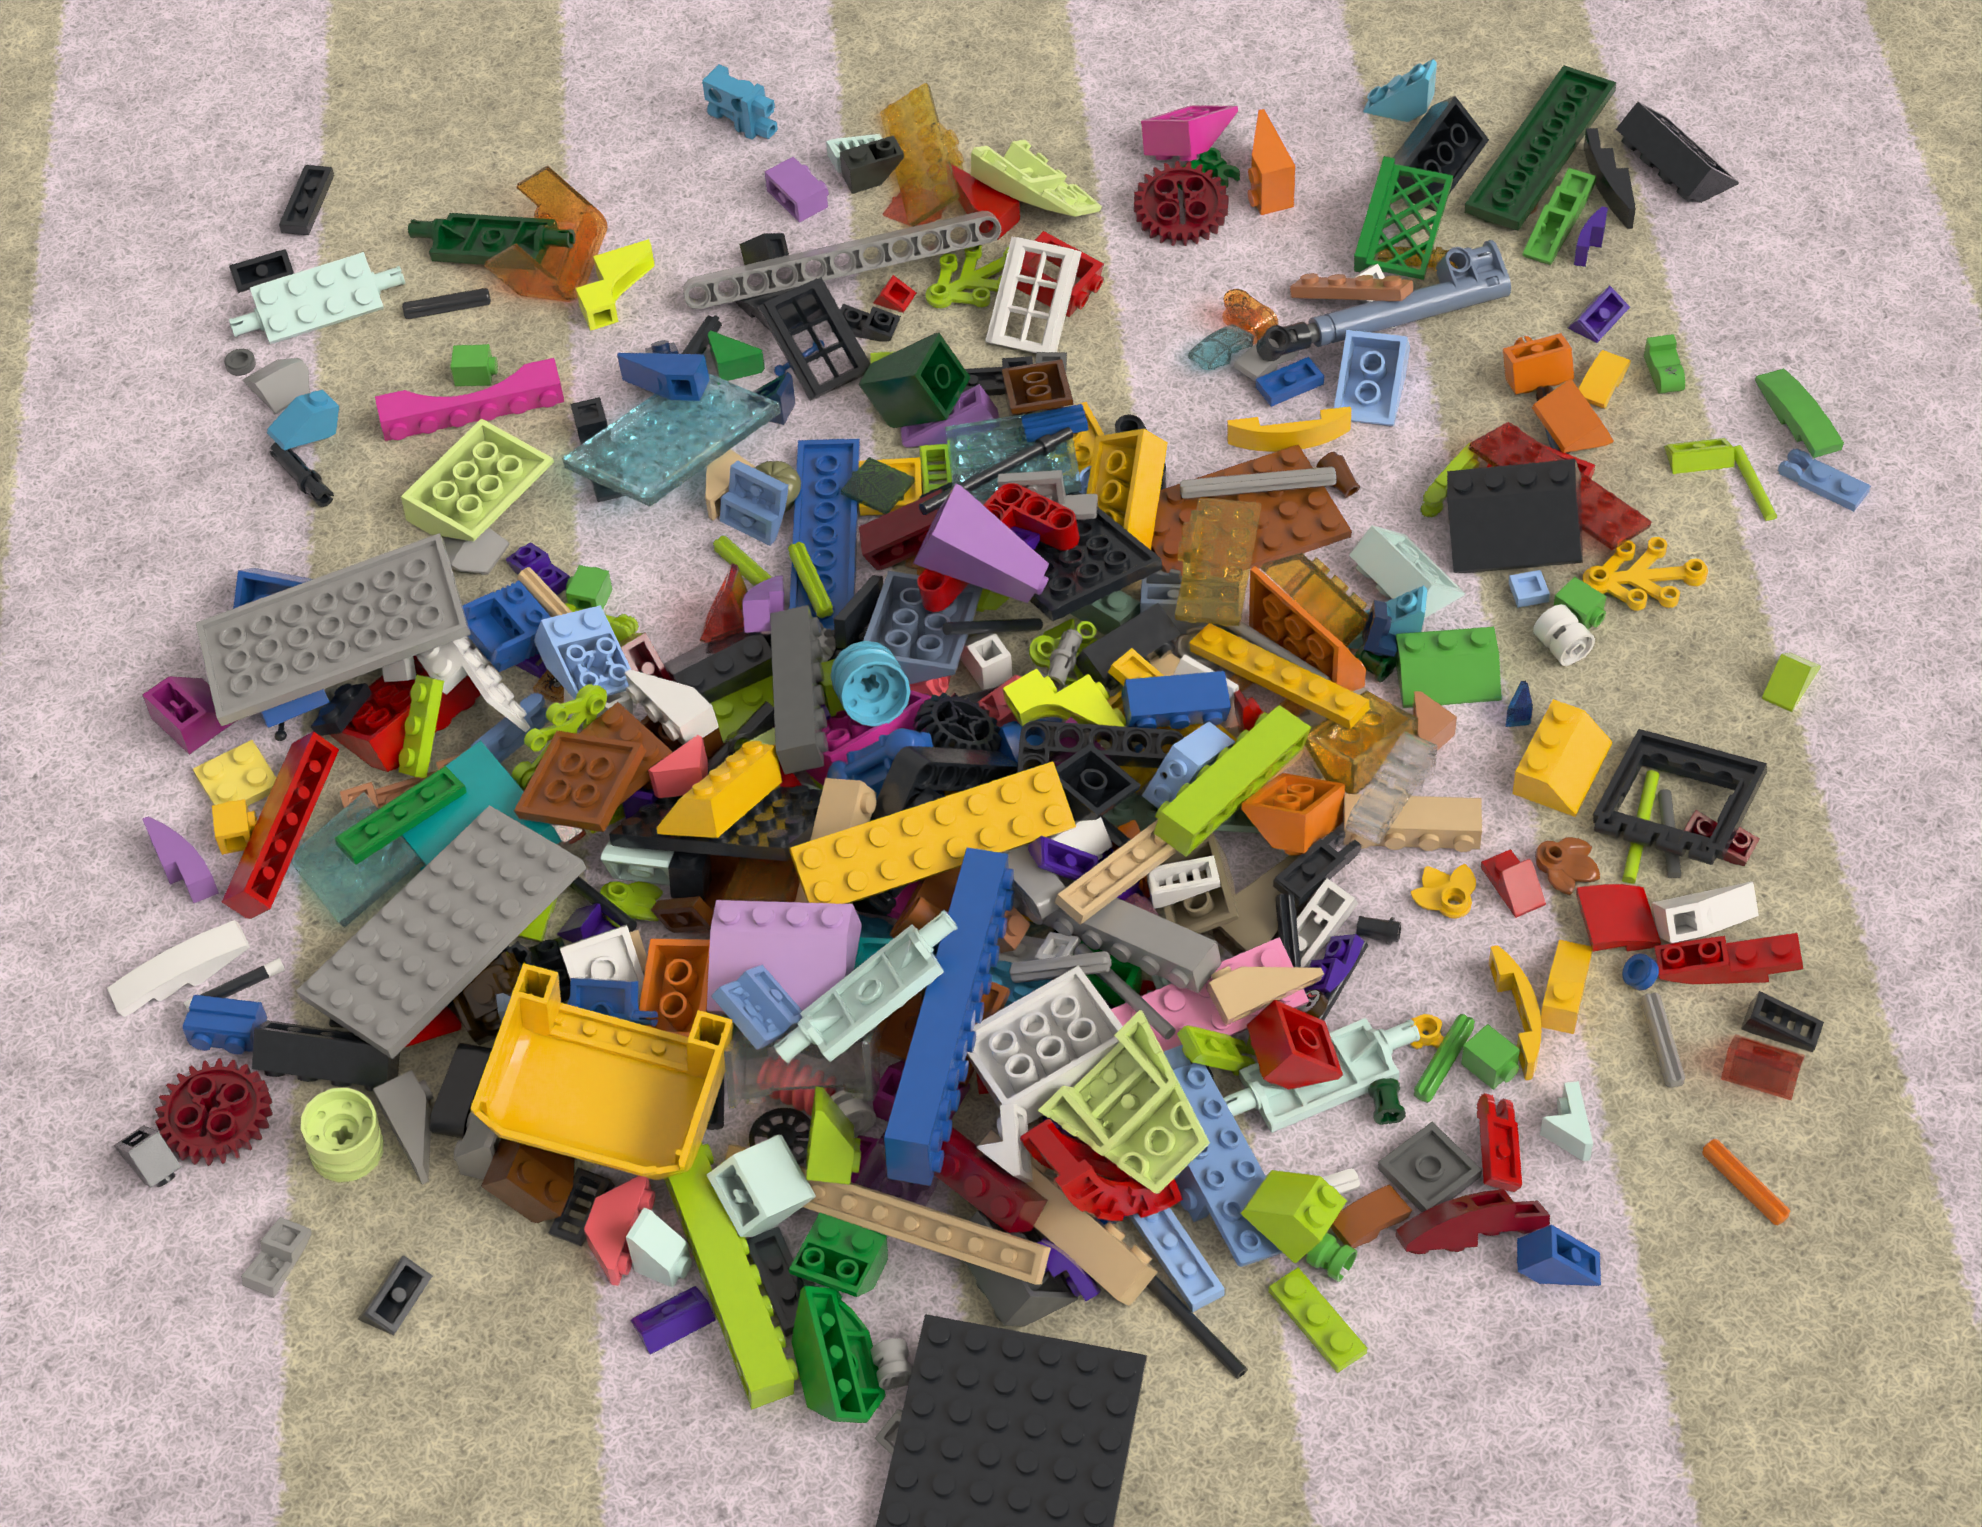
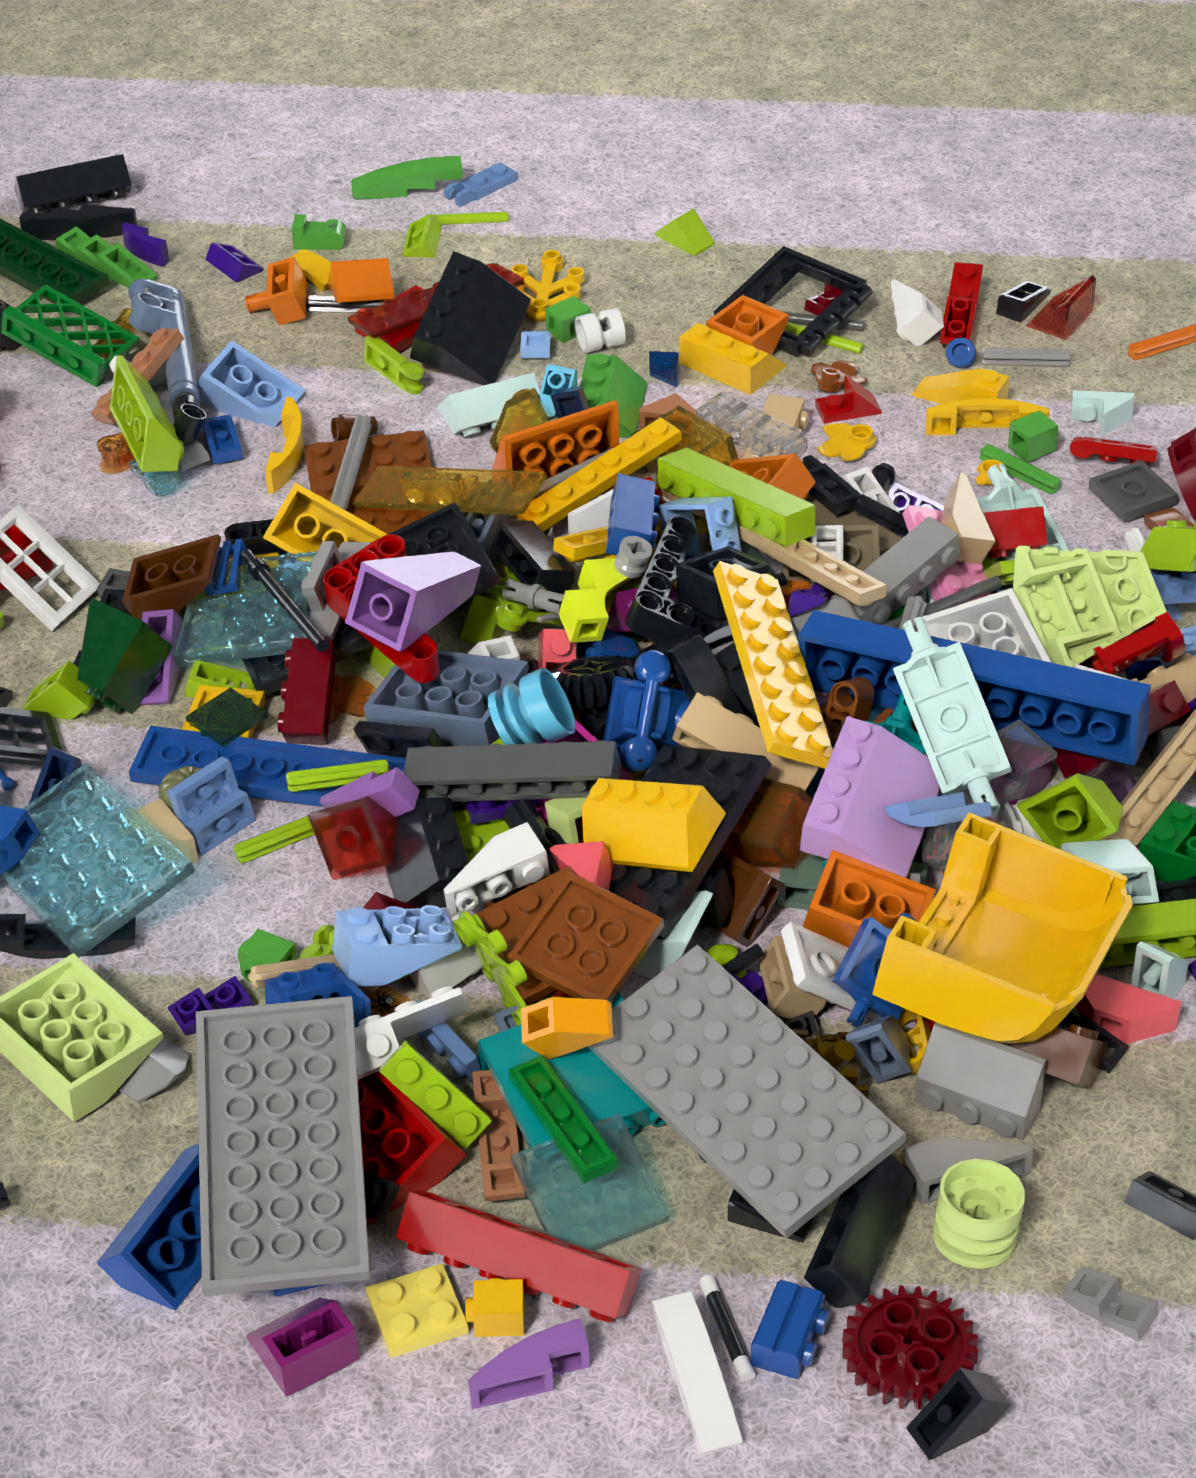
camera: 80 degrees left, 10 degrees down
black beam [430,1043,492,1139] -> none
black bar [942,618,1043,635] -> none
dark green bush [1368,1078,1406,1125] -> none
red slope [1576,884,1661,952] -> none
none -> lime slope [110,356,184,472]
none -> light orange slope [521,997,613,1060]
none -> light grey wheel [614,536,652,578]
none -> orange slope [706,295,789,355]

